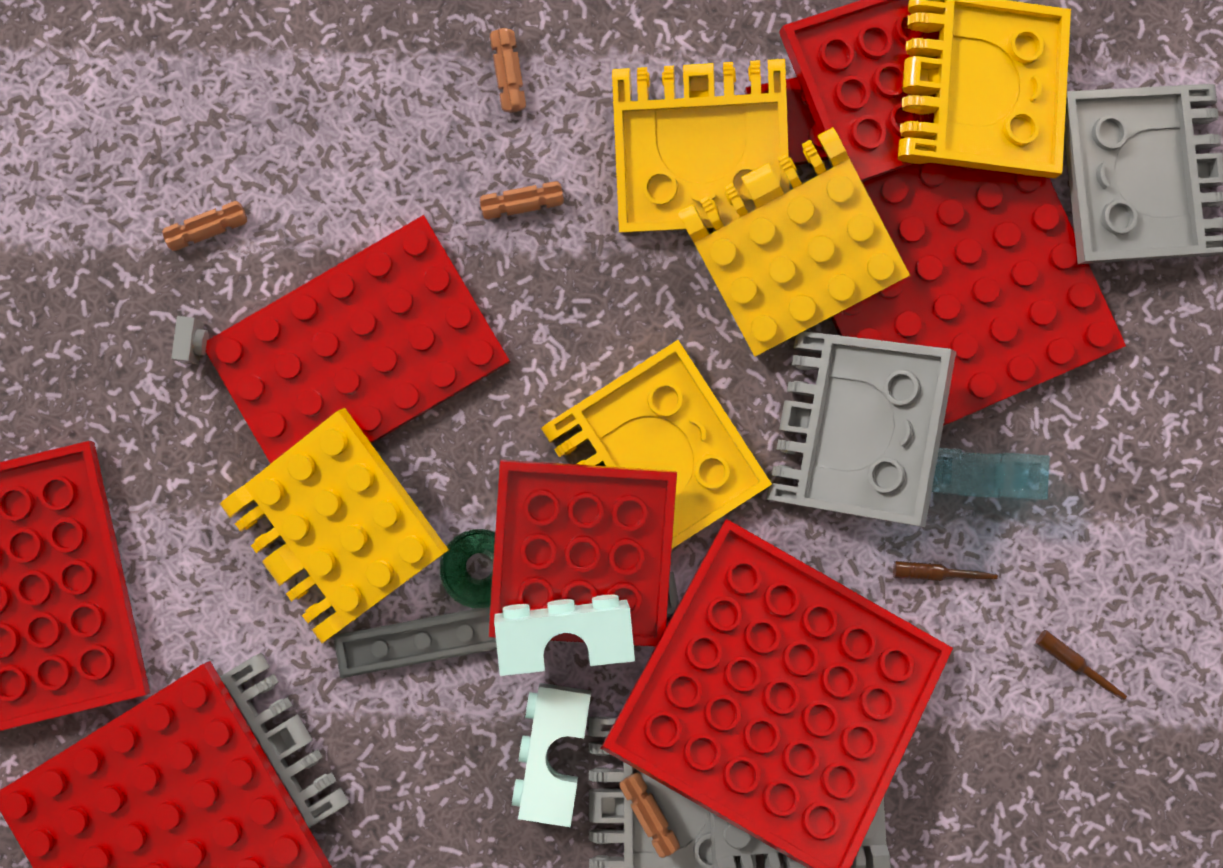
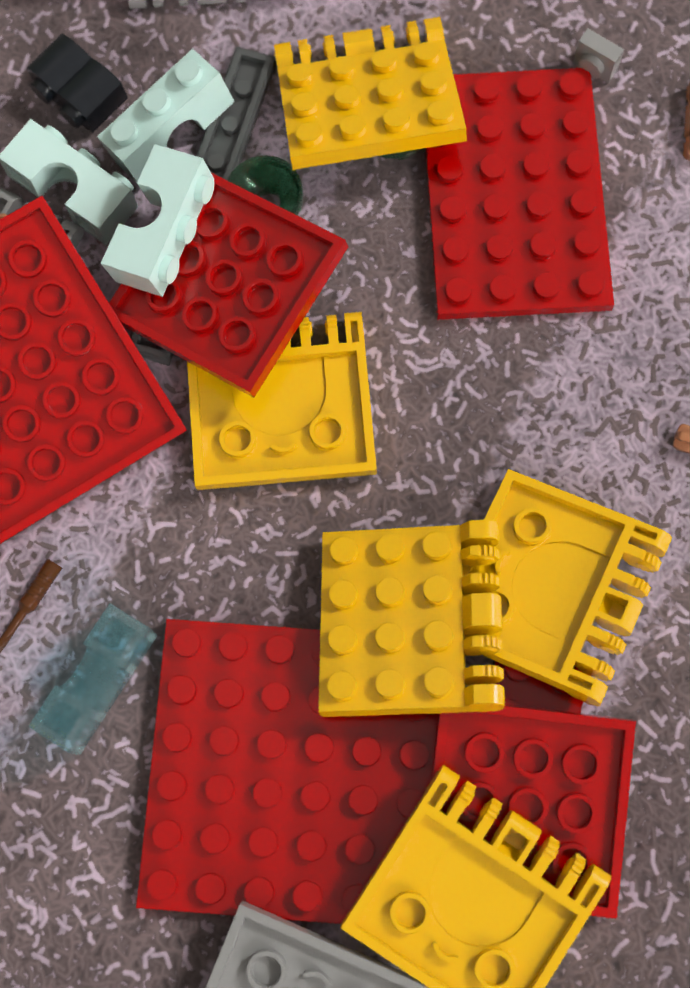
camera: 125 degrees right, 10 degrees down
nougat axle [480,181,564,219] -> none
light grey hinge [766,331,956,527] -> none
none -> black brick [26,34,128,133]
none -> light aqua arch [97,48,235,183]

